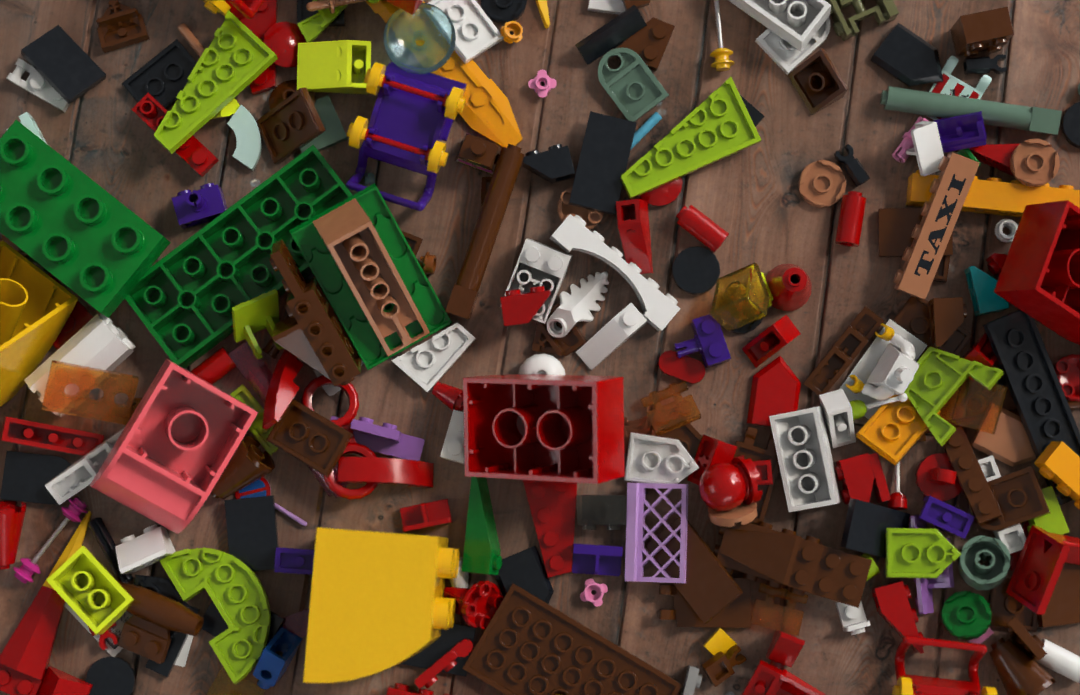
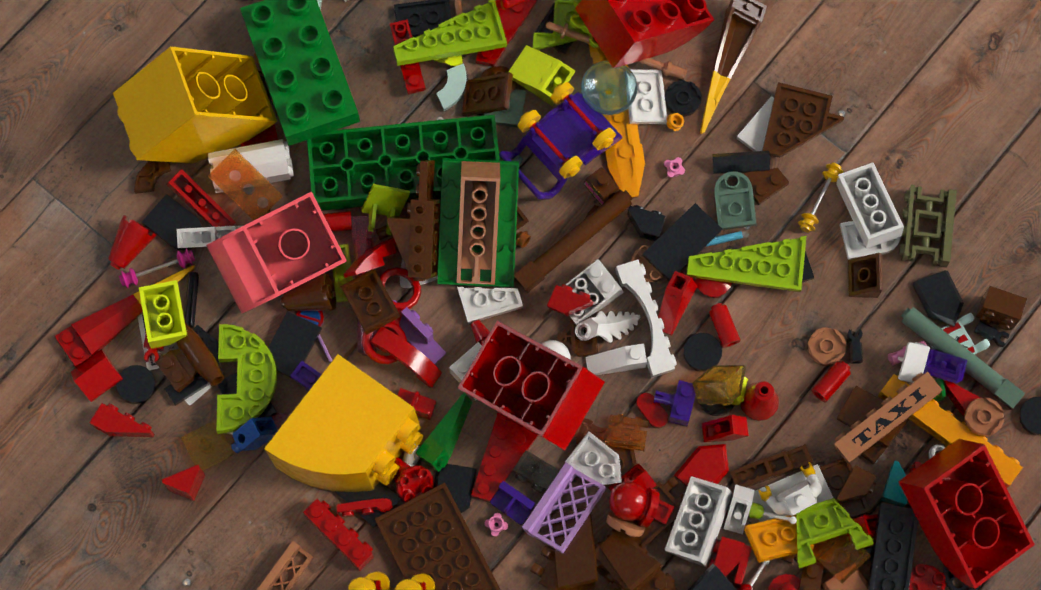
camera: 30 degrees right, 10 degrees down
white slope [115,524,176,574] -> none
dark purple brick [172,183,227,229] -> none
red dish [263,21,306,68] -> none

